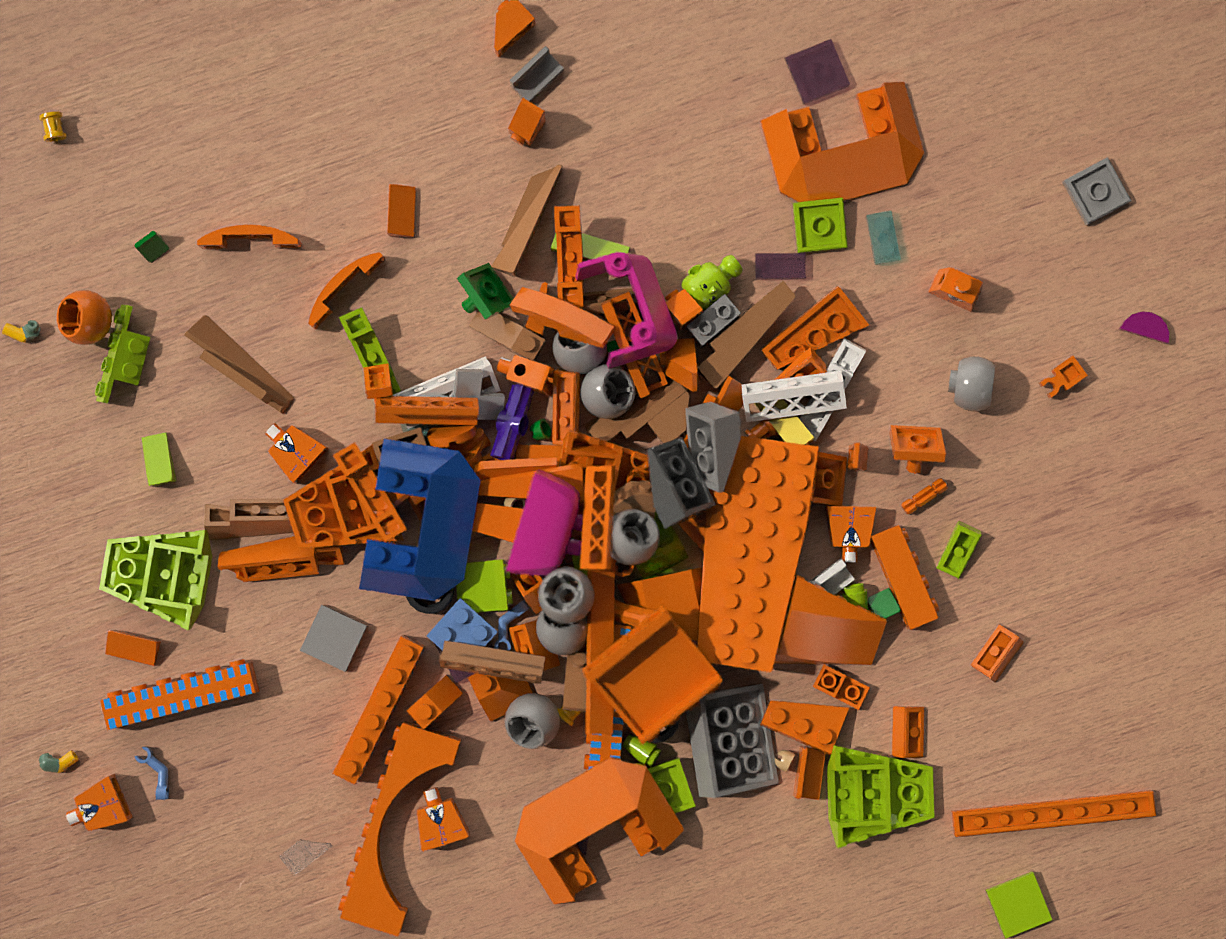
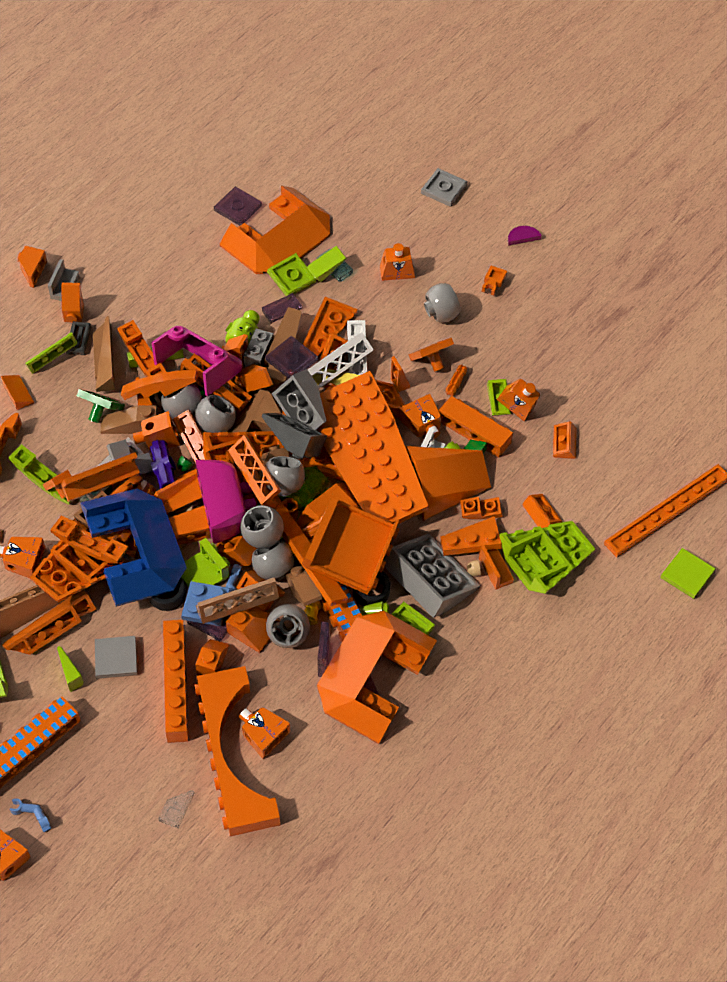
camera: 30 degrees left, 30 degrees down
none -> lime slope [25,332,78,374]
none -> lime slope [57,646,84,692]
none -> dark grey tile [66,321,91,355]
none -> tile [265,336,318,378]
none -> lime slope [307,246,347,282]
none -> tile [317,622,330,677]
none -> orange torso [496,379,540,421]

